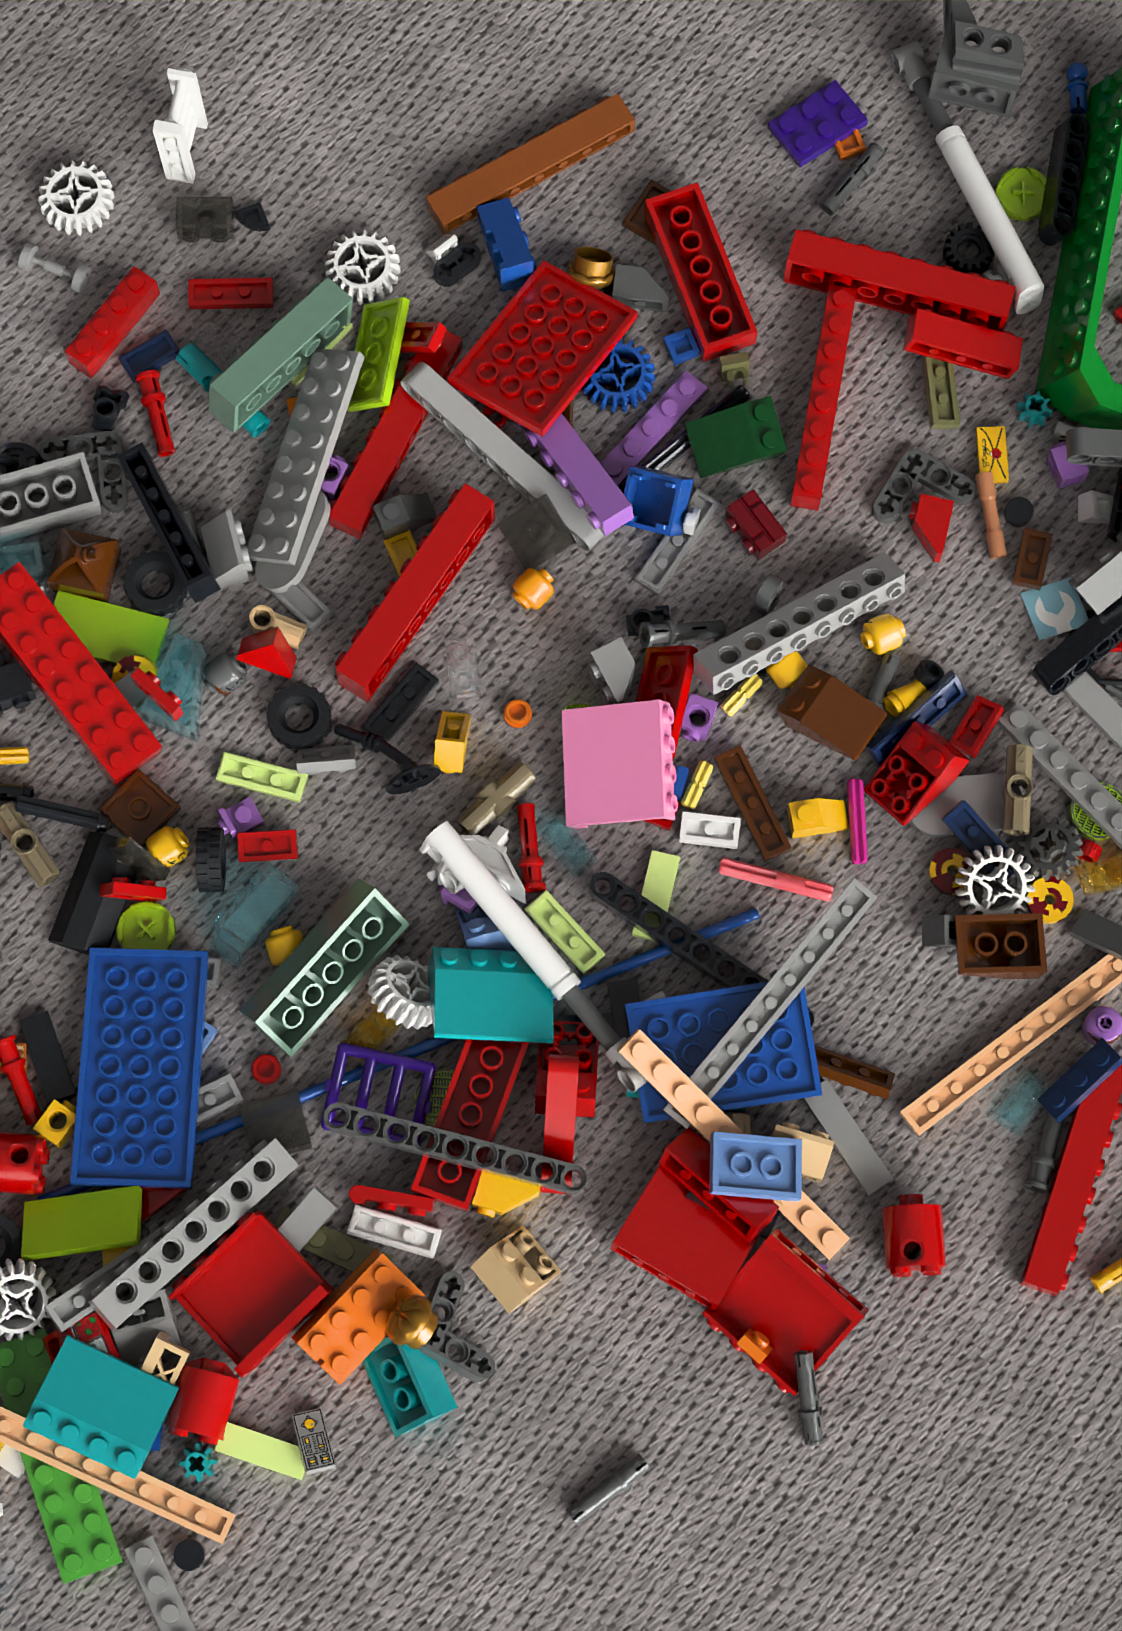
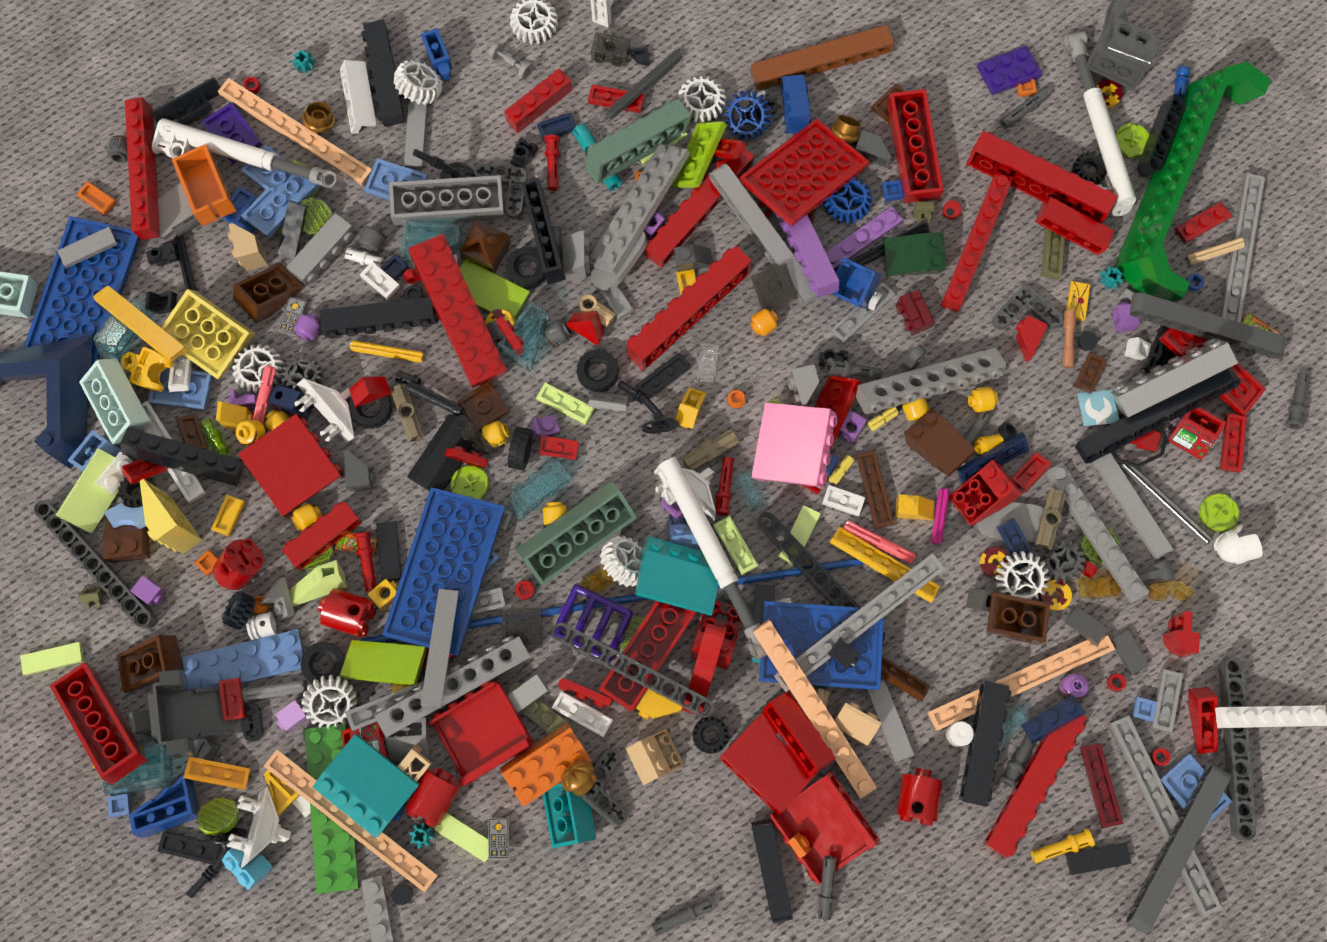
camera: 15 degrees right, 0 degrees up
medium blue plate [709,1131,802,1202] -> none
none -> light grey tile [421,589,459,708]
none -> dark grey axle [606,50,682,119]
none -> black tyre [693,717,729,754]
none -> blue gear [723,89,772,140]
none -> black beam [751,818,793,924]
none -> black bracket [827,638,859,669]
none -> yellow tile [830,526,941,603]
none -> red tile [942,200,962,220]
none -> white piece [945,721,974,747]
none -> black brick [959,680,1011,807]
none -> piece [1096,79,1123,109]

